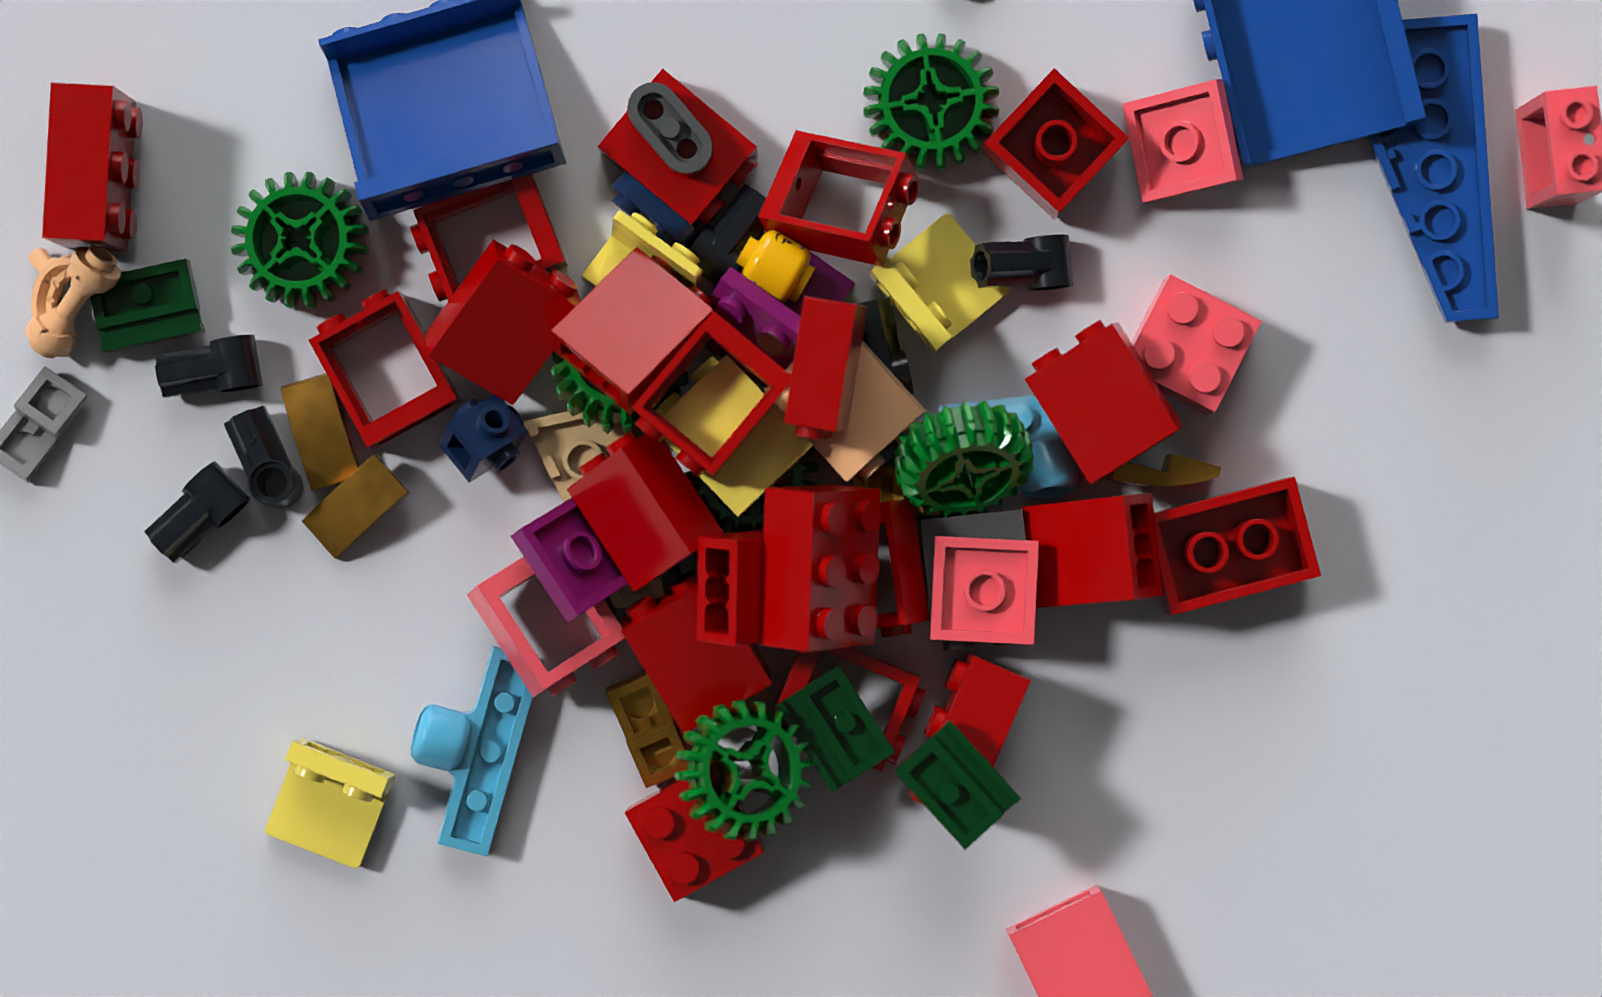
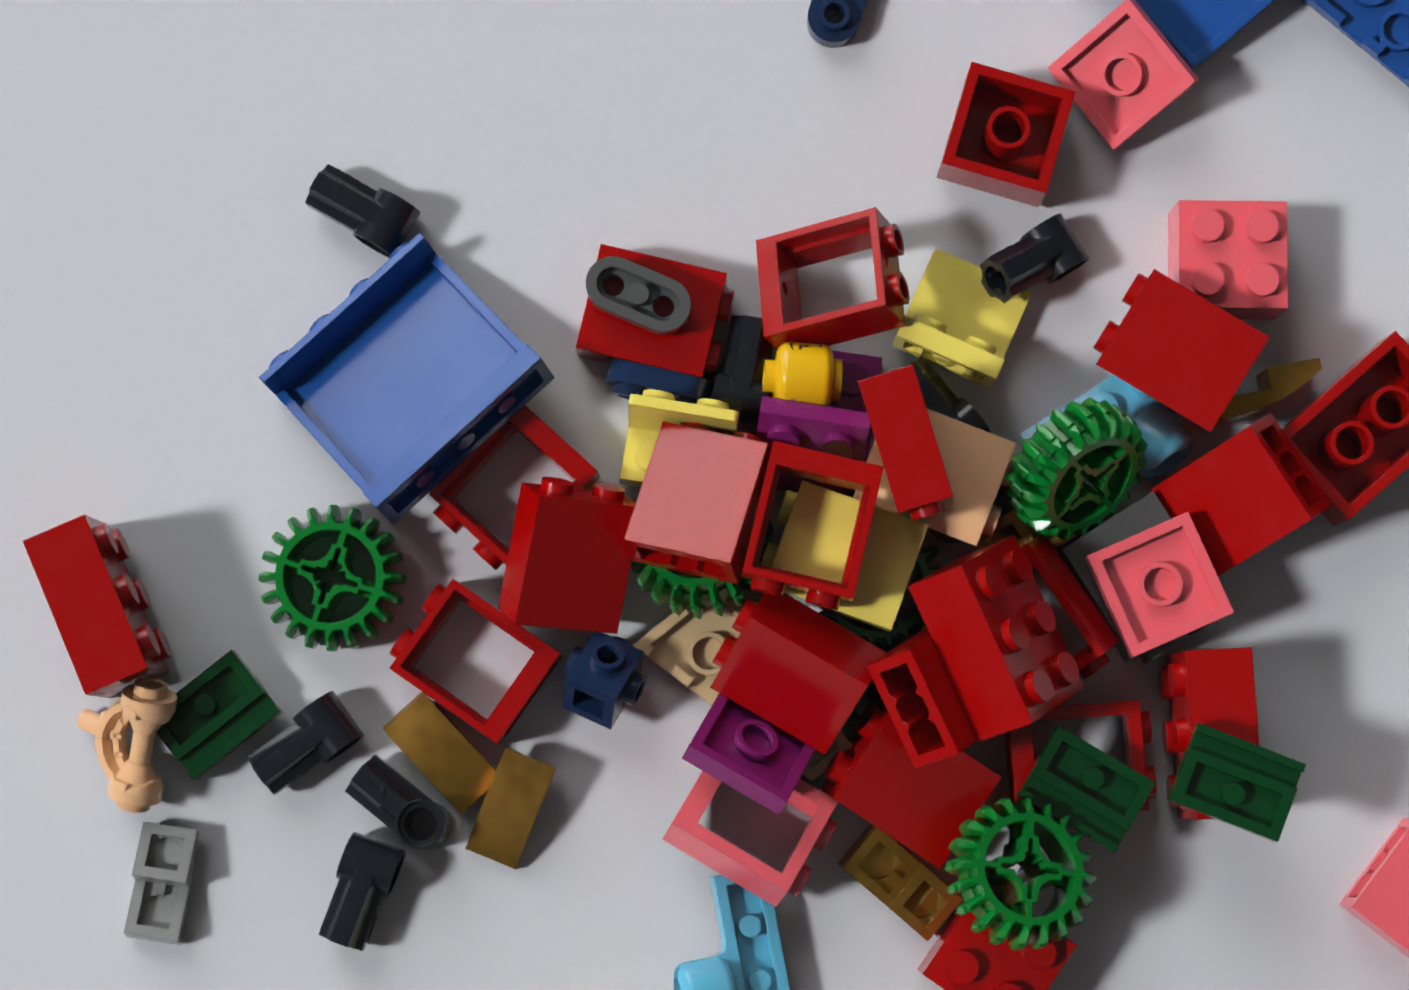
camera: 25 degrees left, 5 degrees down
green gear [863,33,999,171] -> none

